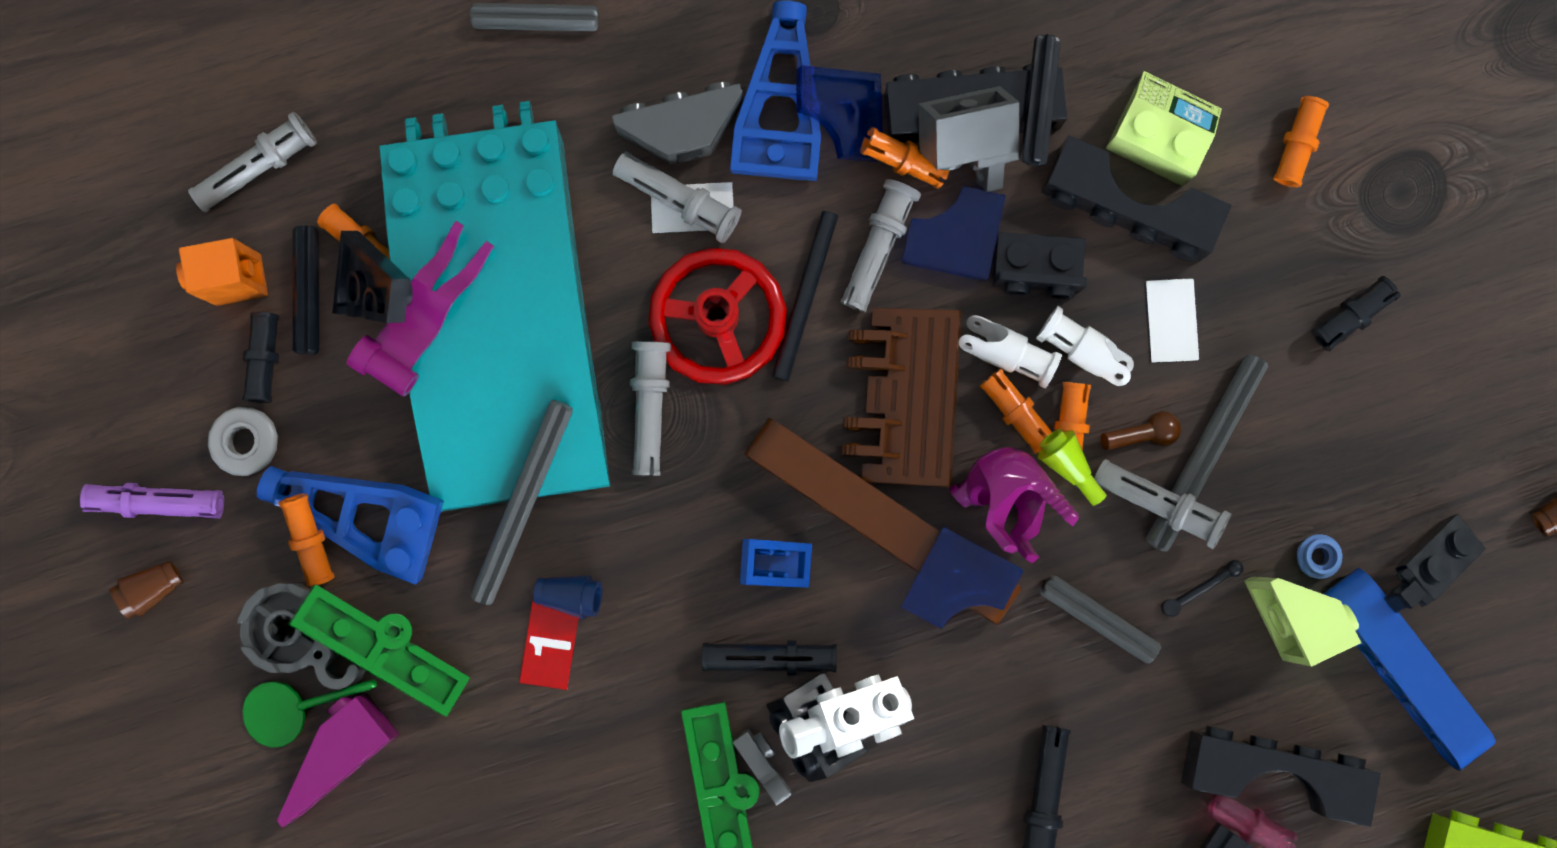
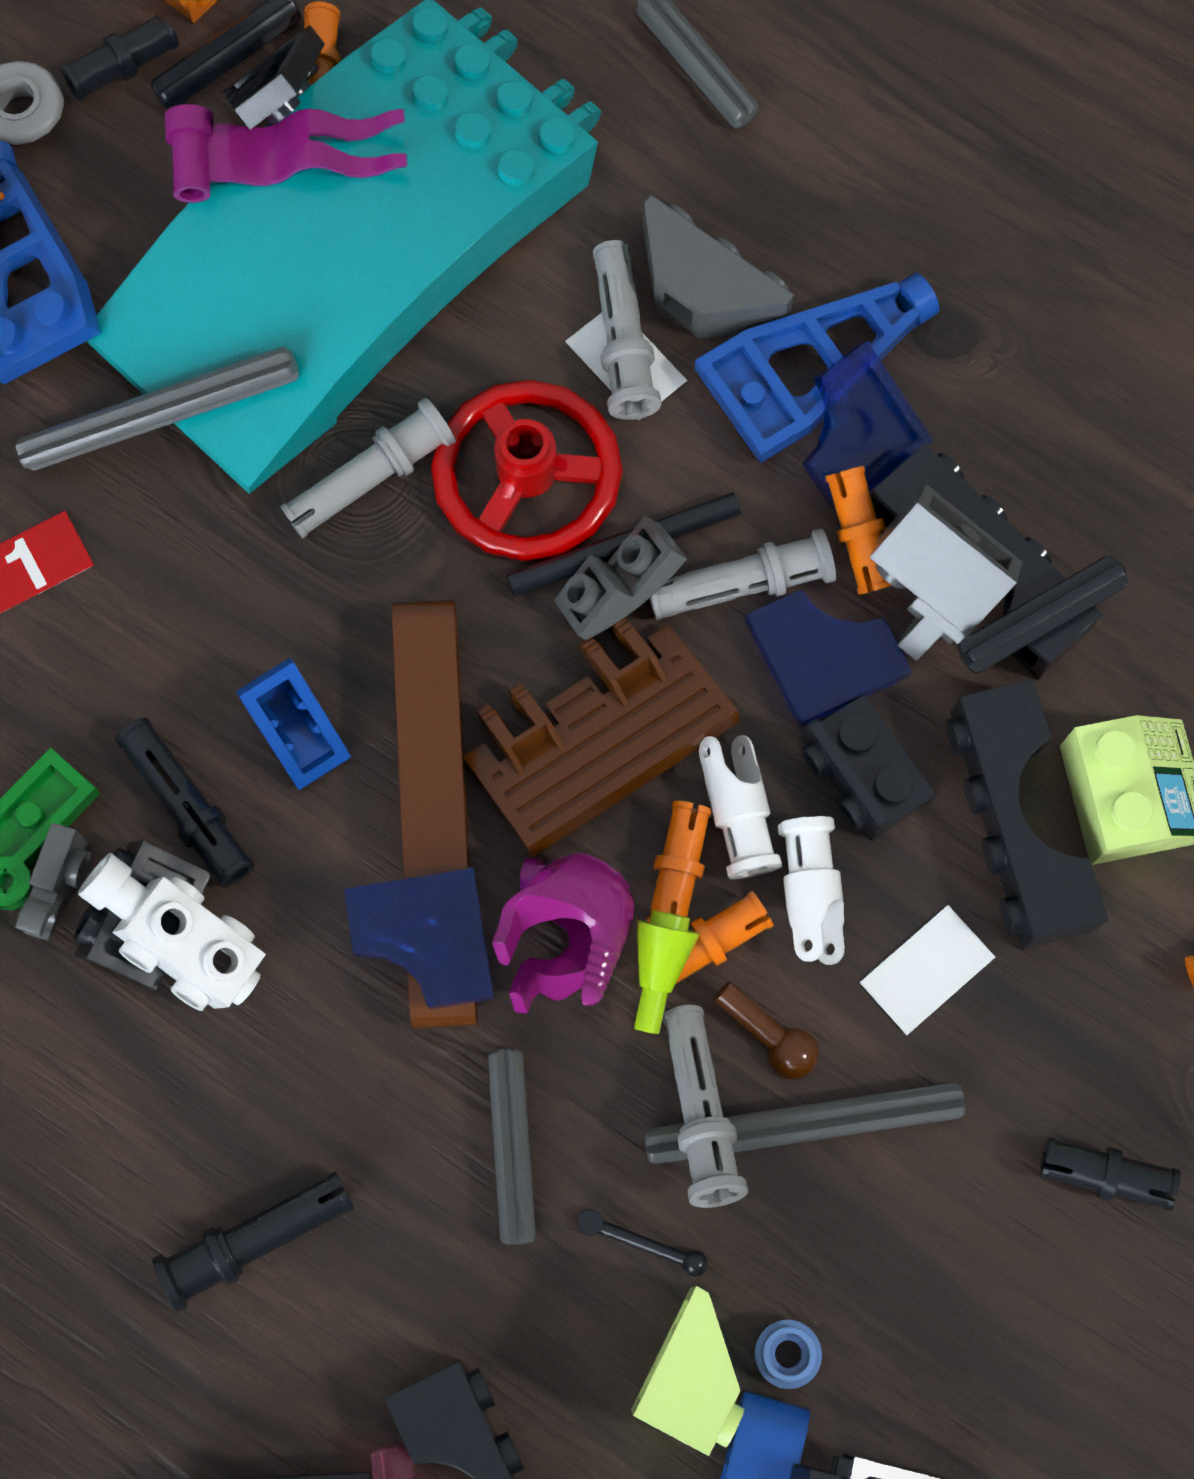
camera: 55 degrees right, 10 degrees down
dark blue cone [533,575,603,620] -> none
none -> dark grey slope [554,516,687,640]

